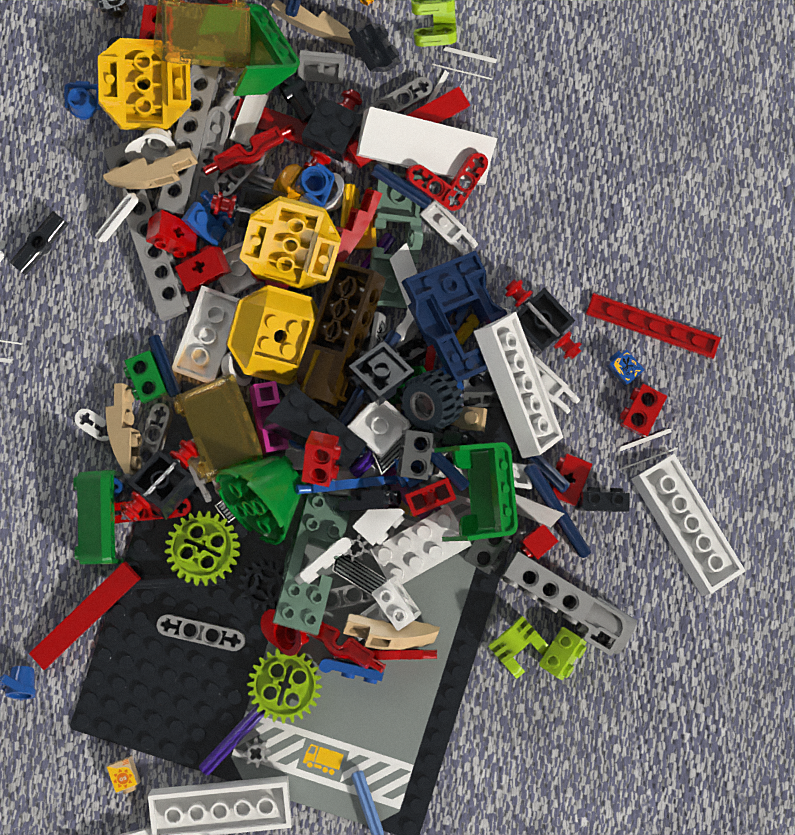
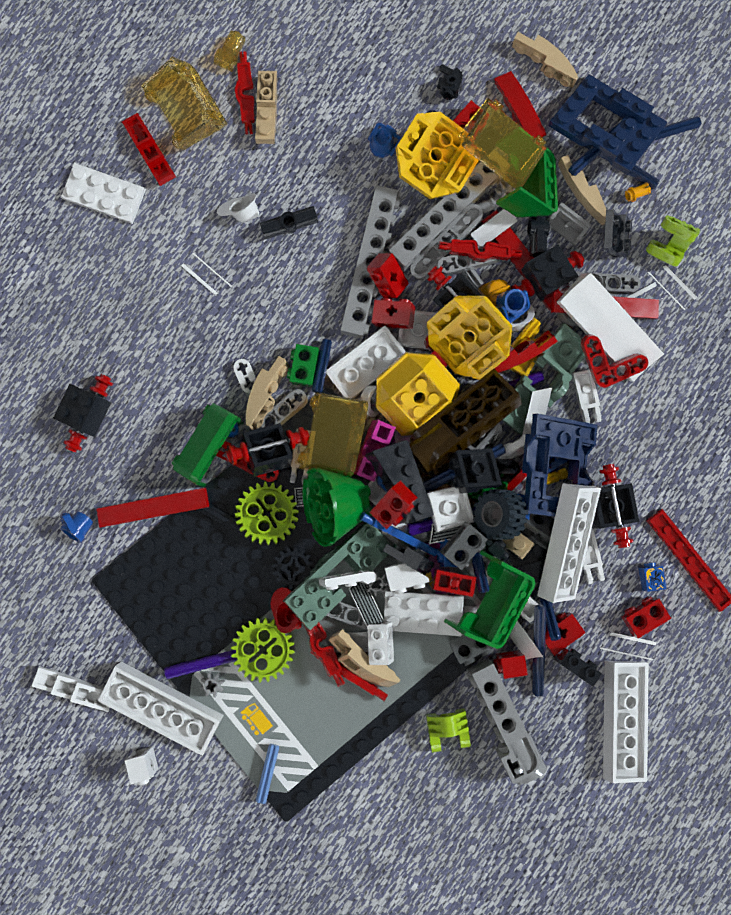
camera: 25 degrees right, 0 degrees up
white axle [95,193,139,242] -> none
tan slope [103,148,198,189] -> none
brick [107,756,141,794] -> none
white piece [125,128,176,164] -> none
light grey beam [157,614,245,651] -> none
blue plate [182,190,235,247] -> none
blue plate [319,657,384,684] -> none
dark blue axle [371,163,432,209] -> none
lime bracket [539,627,587,681] -> none

